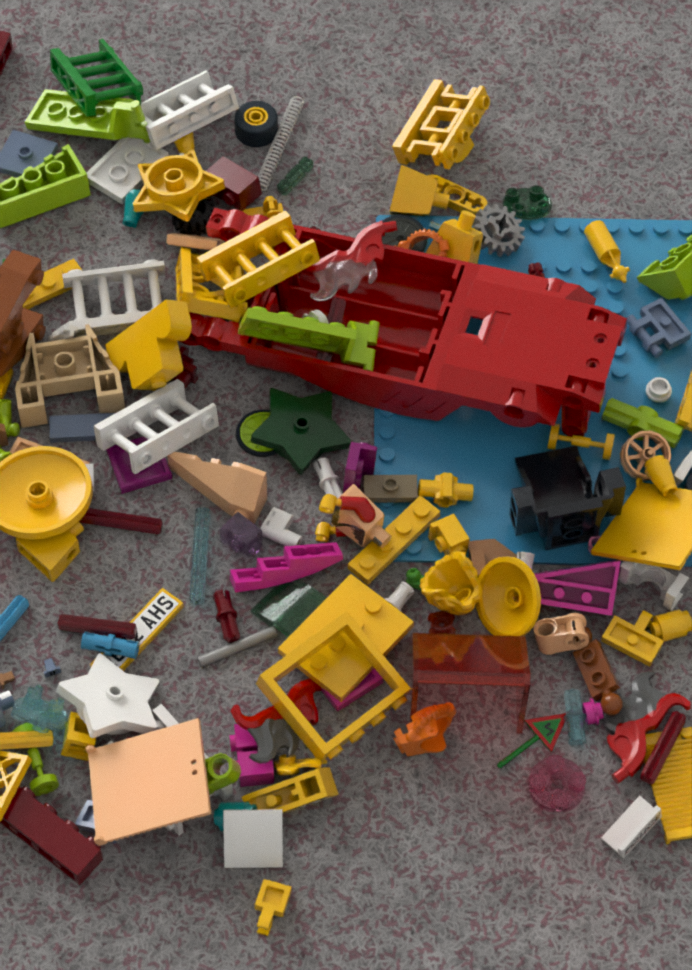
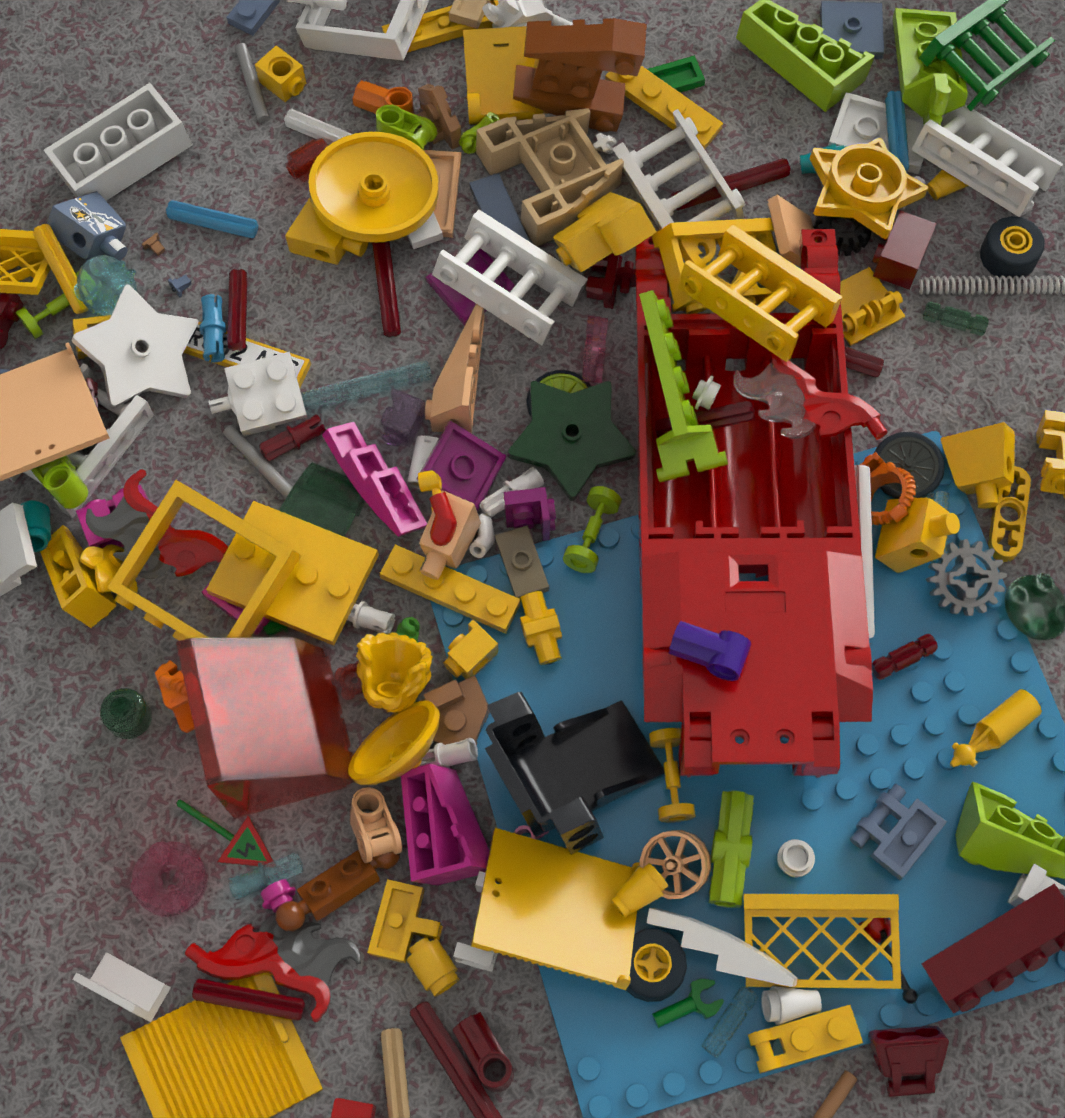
camera: 75 degrees right, 10 degrees up
none -> clear green head [100,688,152,739]
none -> white plate [209,351,307,437]
none -> magenta tile [416,420,507,511]
none -> lime wheel [563,486,622,573]
none -> clear pink plate [582,315,608,383]
none -> dark purple piece [669,621,751,681]
none -> dark red axle [671,158,791,211]
none -> dark azure axle [885,91,909,173]

